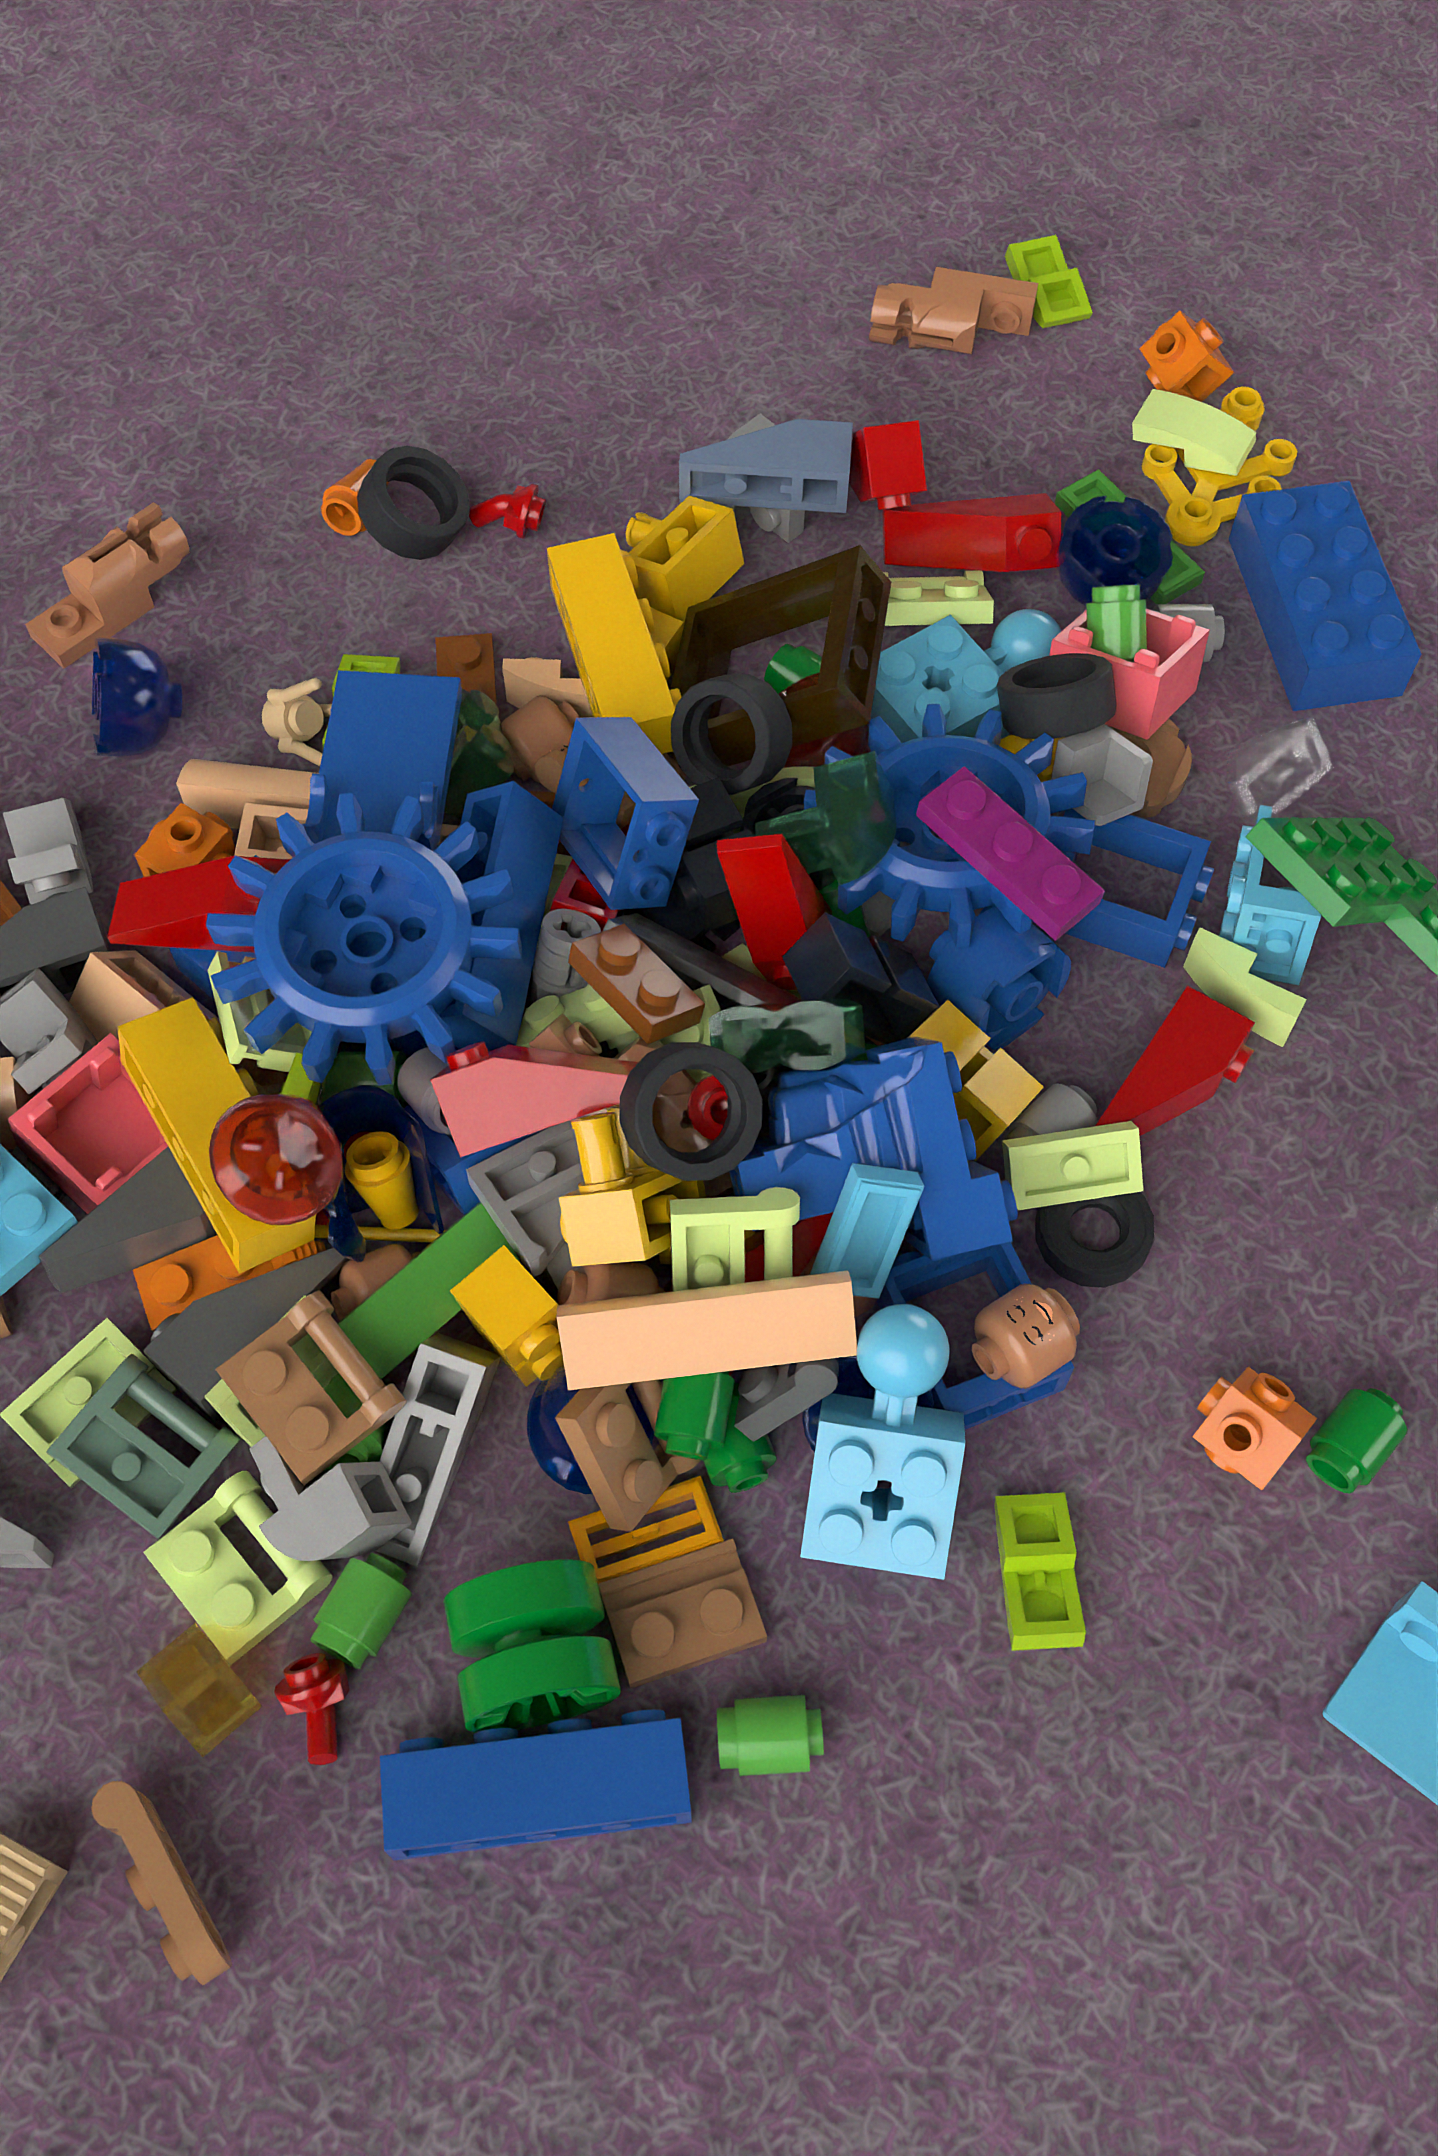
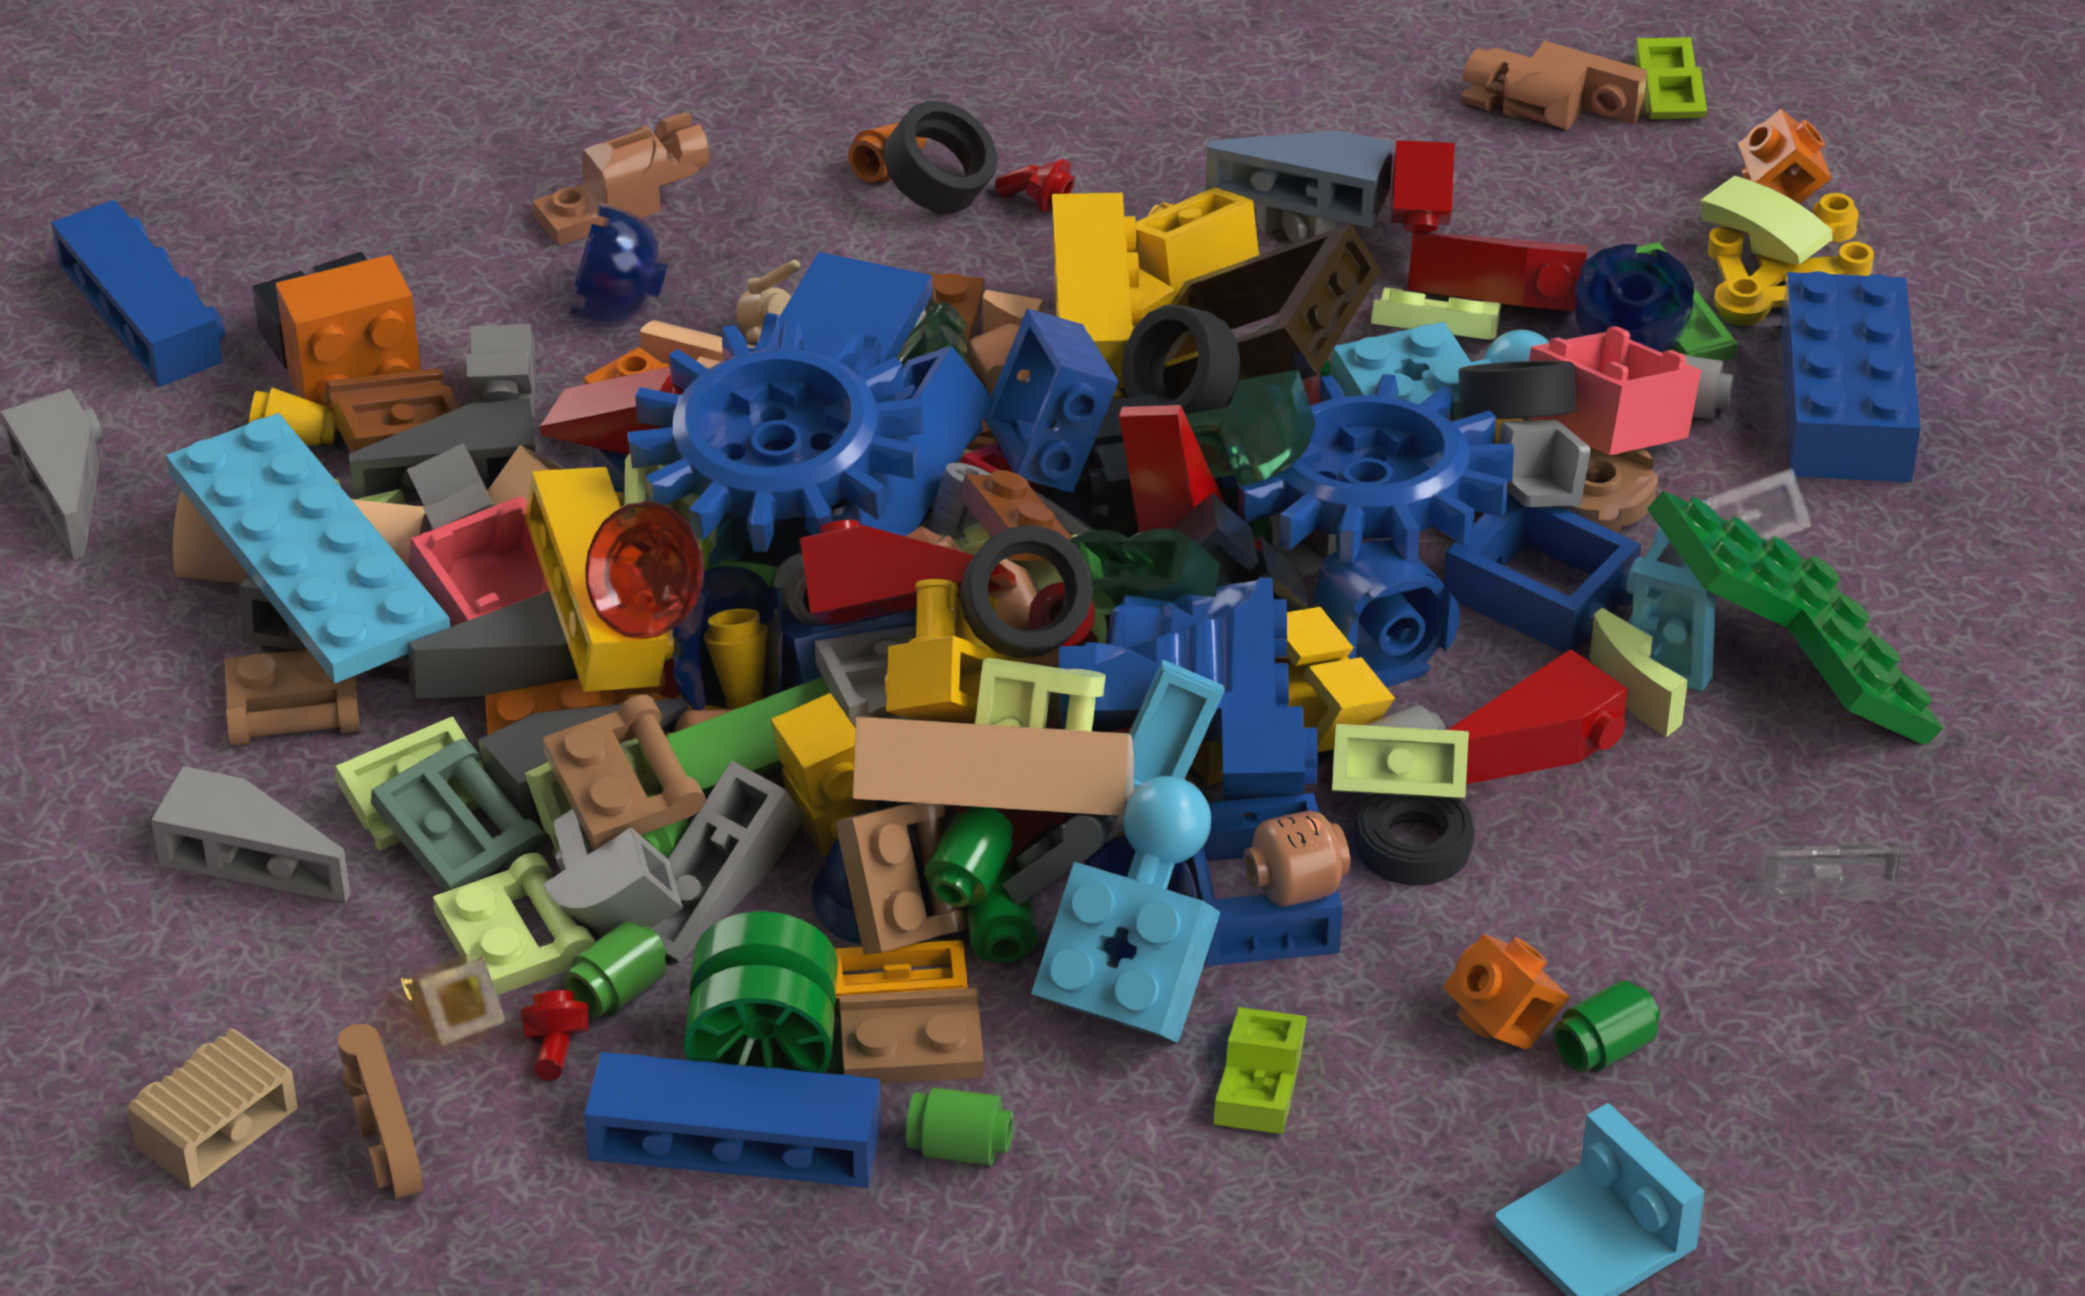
camera: 15 degrees right, 20 degrees down
magenta plate [916,766,1105,941] -> none
bright green brick [1086,585,1147,662] -> none

